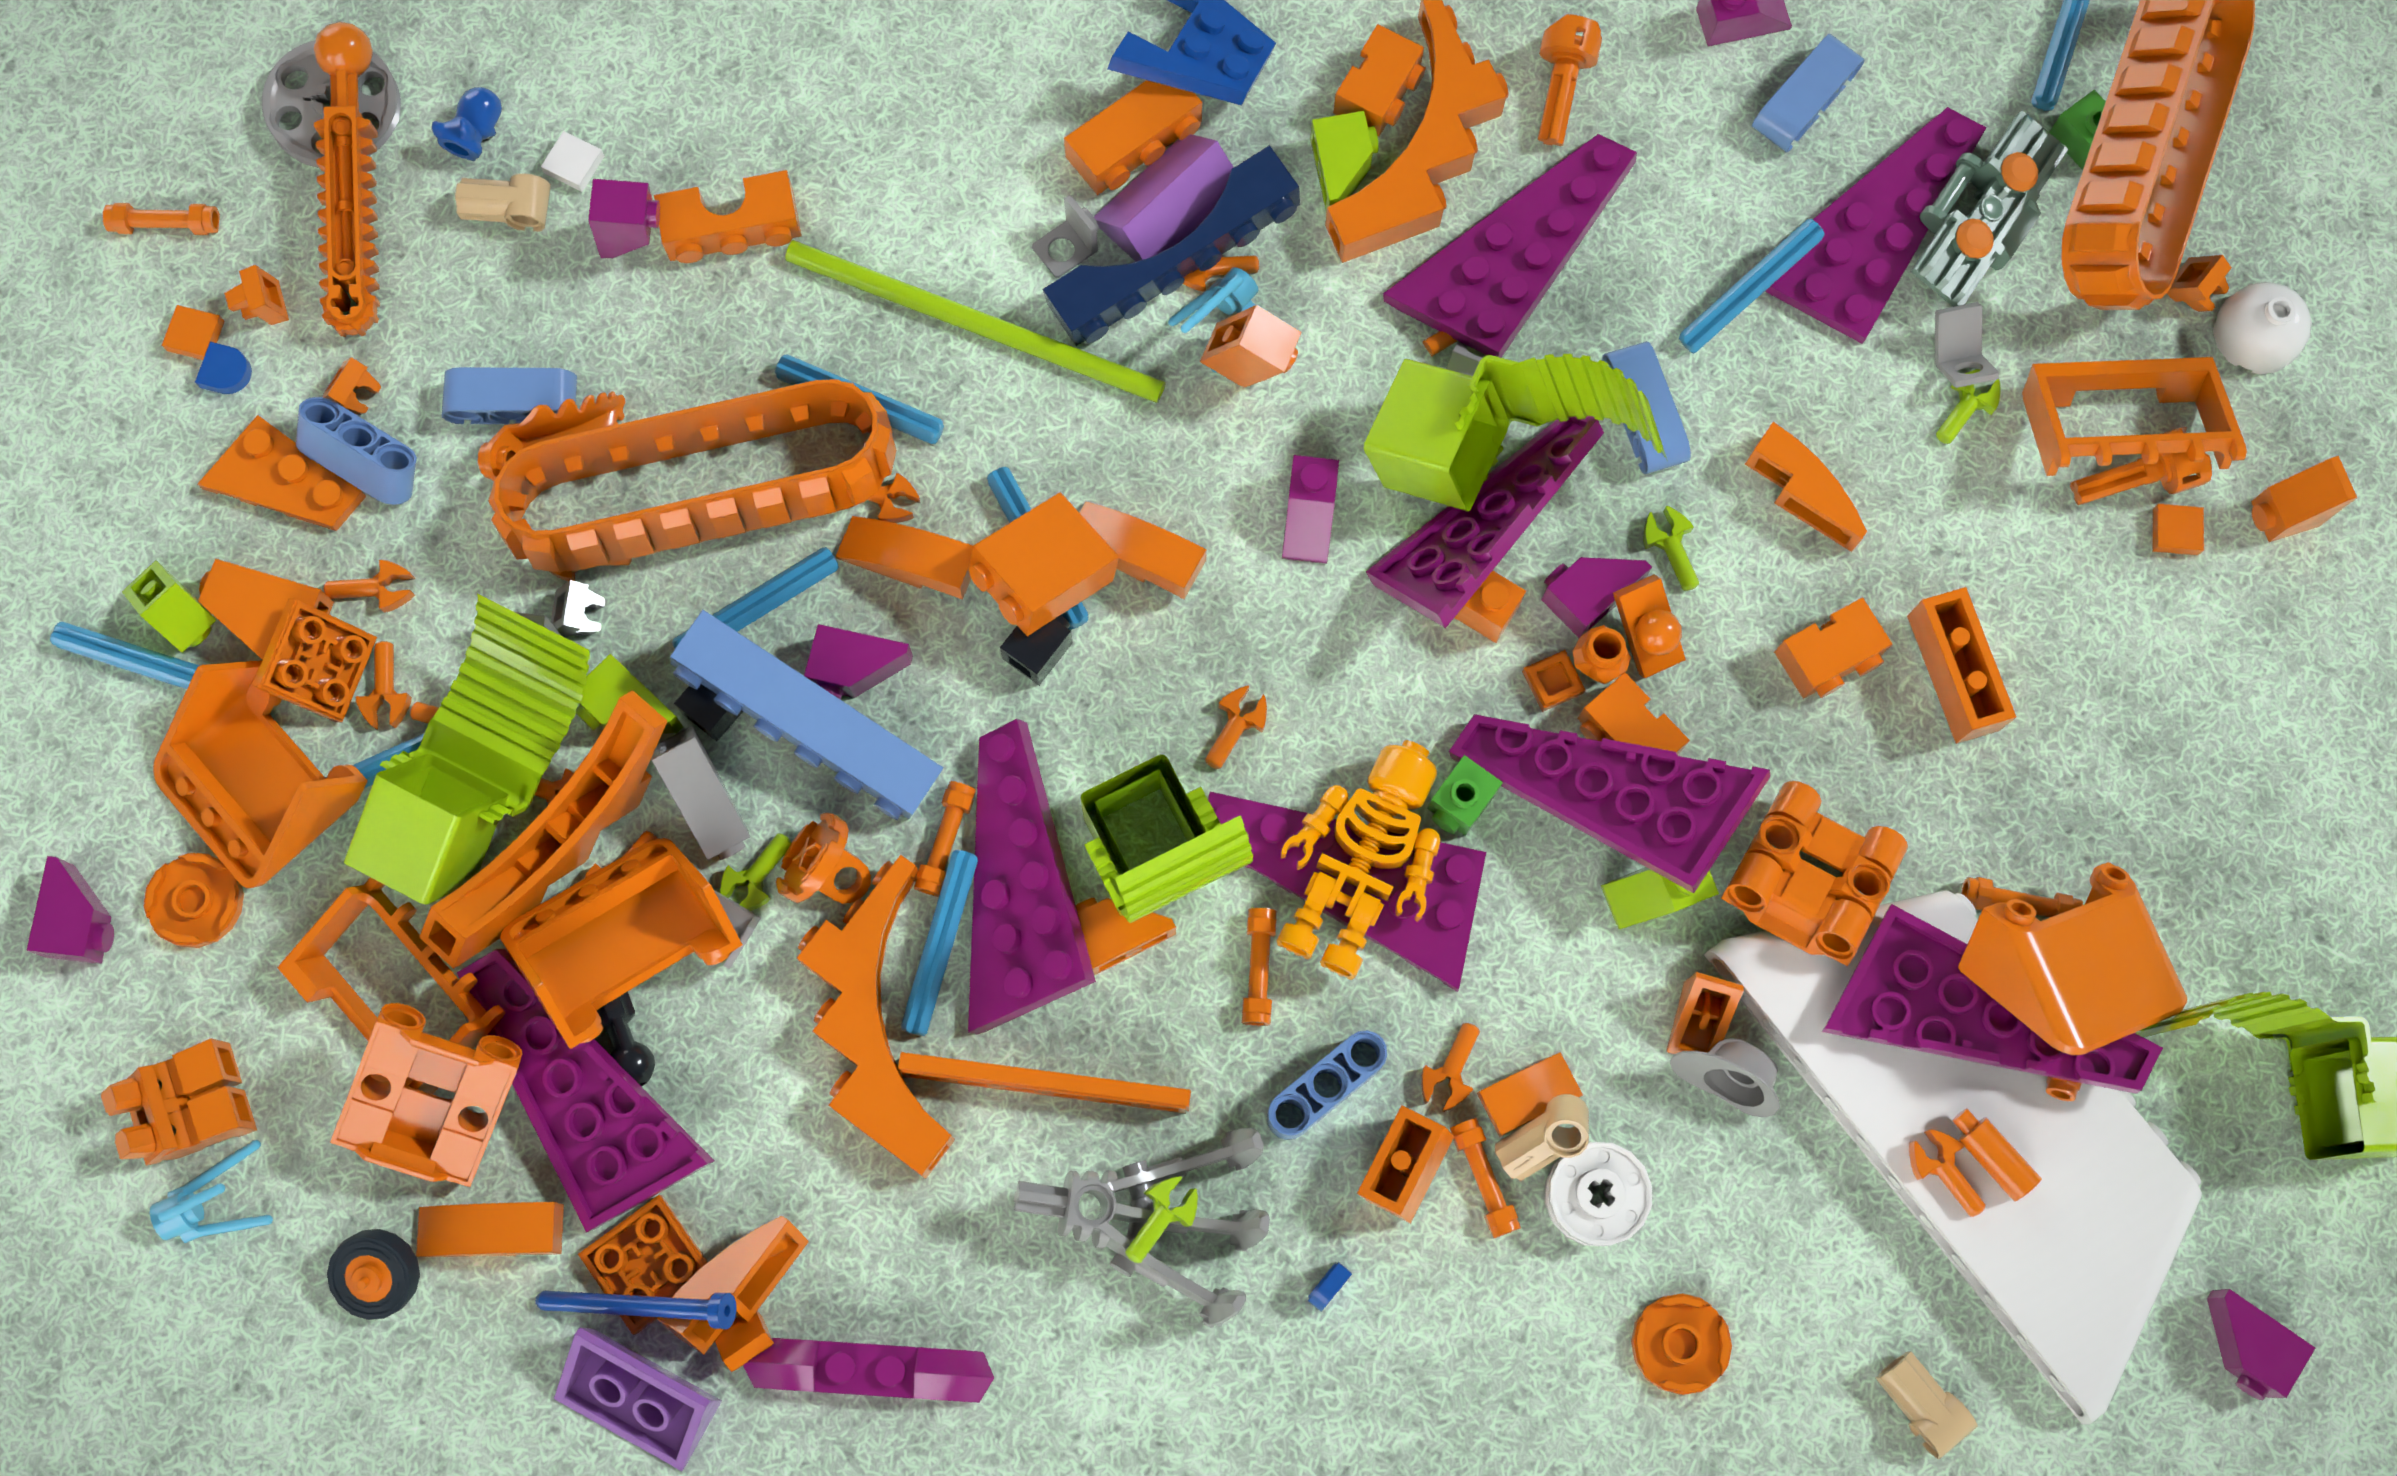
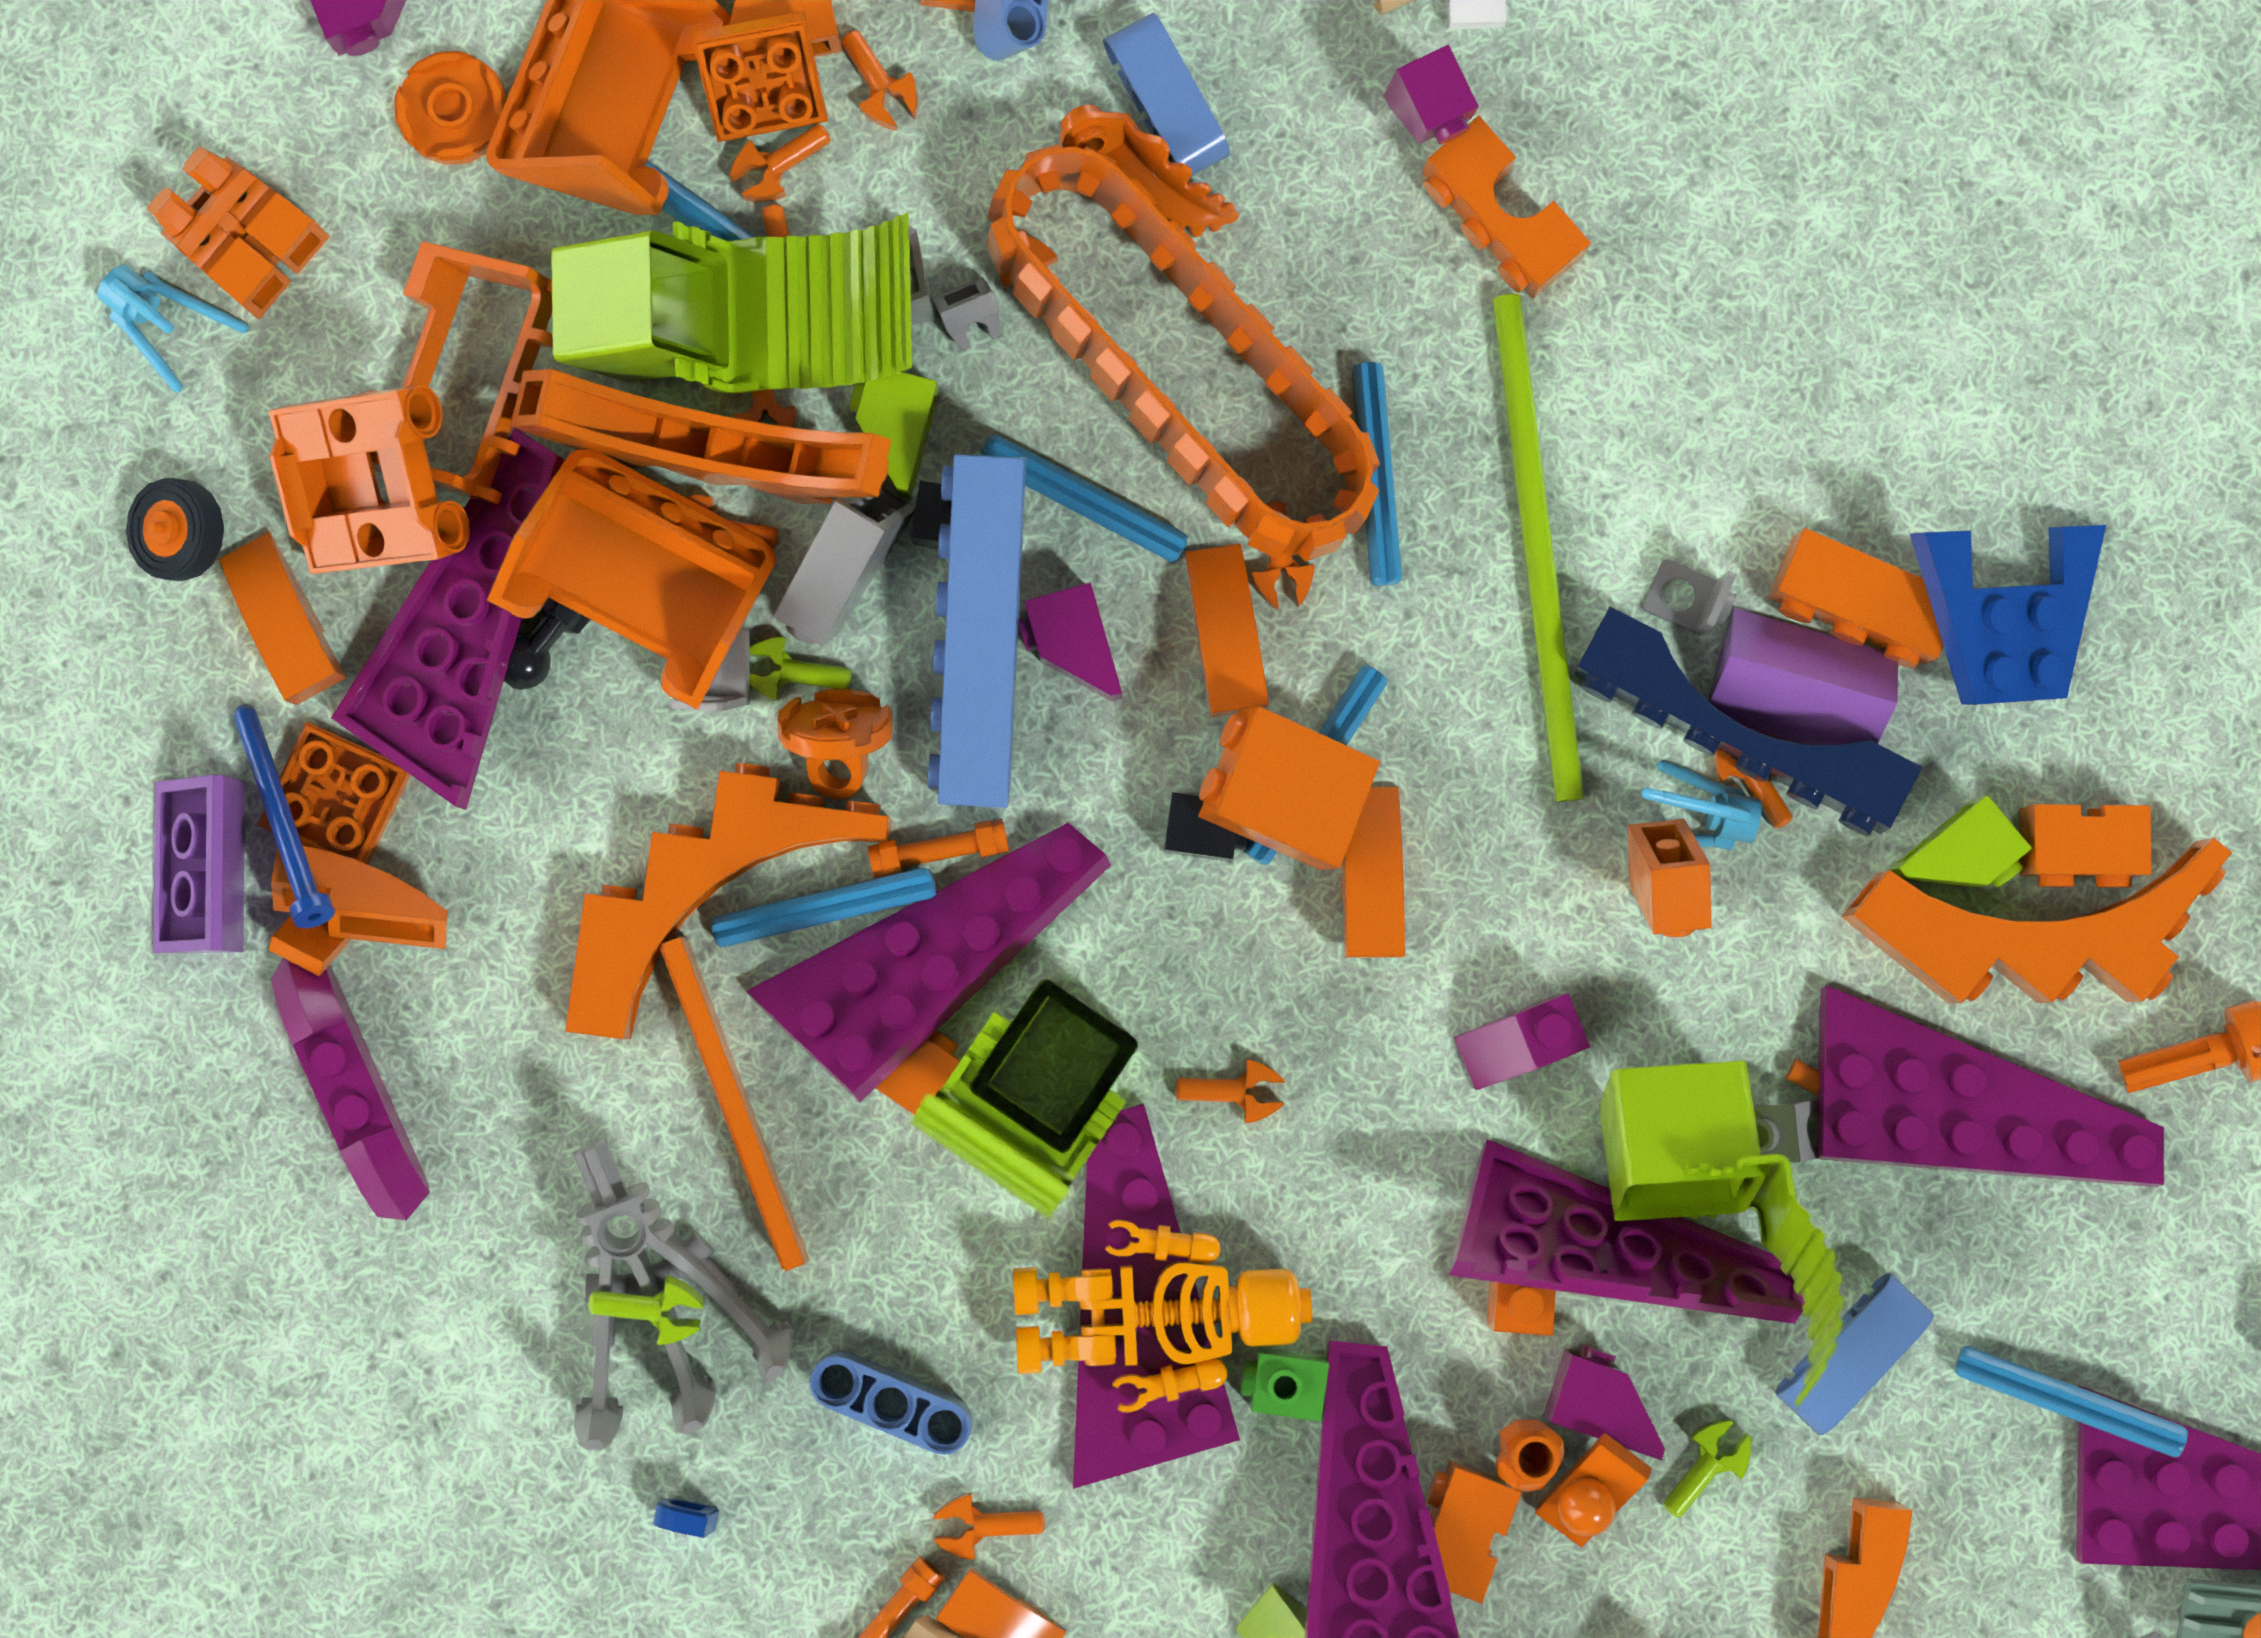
camera: 60 degrees right, 10 degrees up
orange bar [1242,908,1277,1026] -> none
orange brick [1357,1105,1454,1224] -> none
orange tile [1522,650,1586,712] -> none

